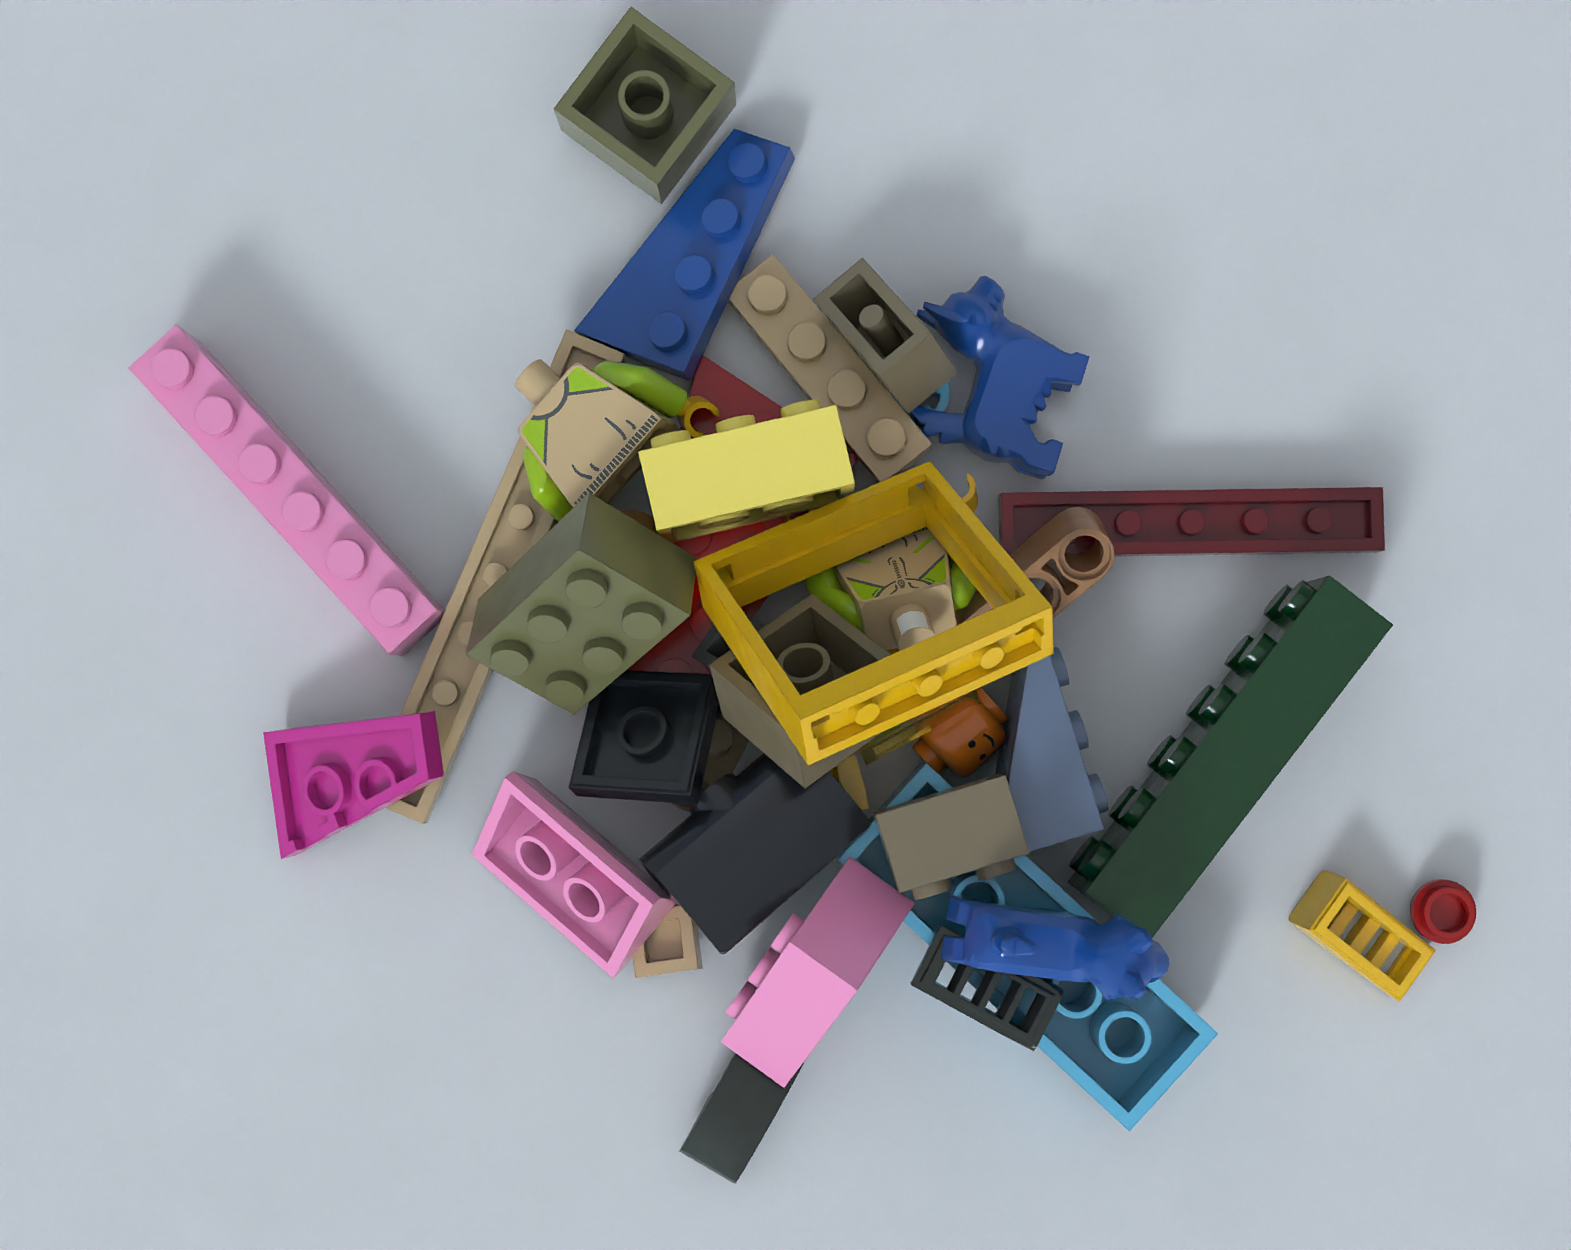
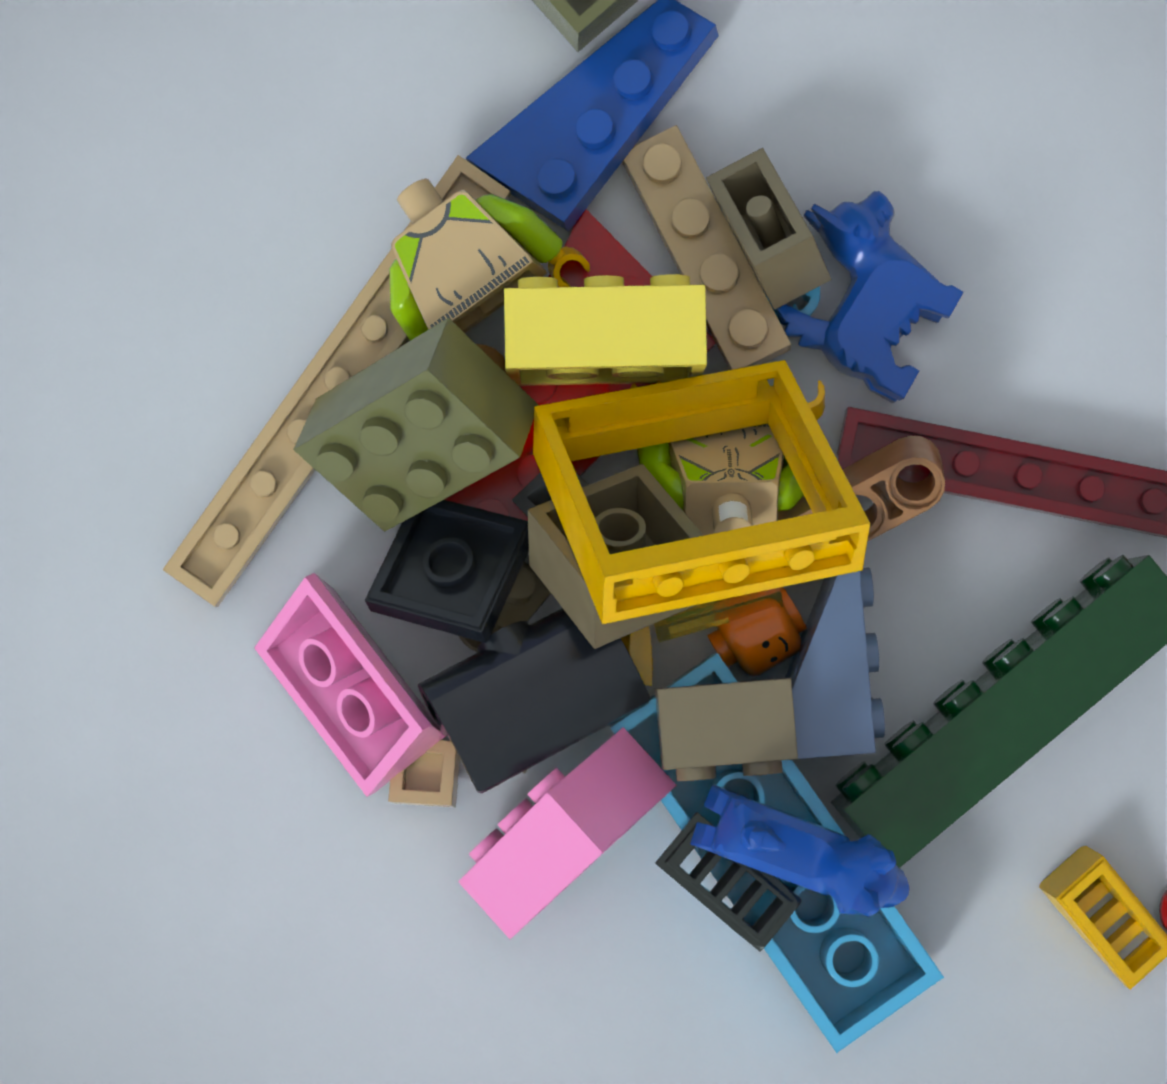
camera: 10 degrees right, 0 degrees up
bright pink brick [128,325,445,657] -> none
dark pink wing [263,711,444,859] -> none
pearl dark grey slope [679,1053,804,1184] -> none

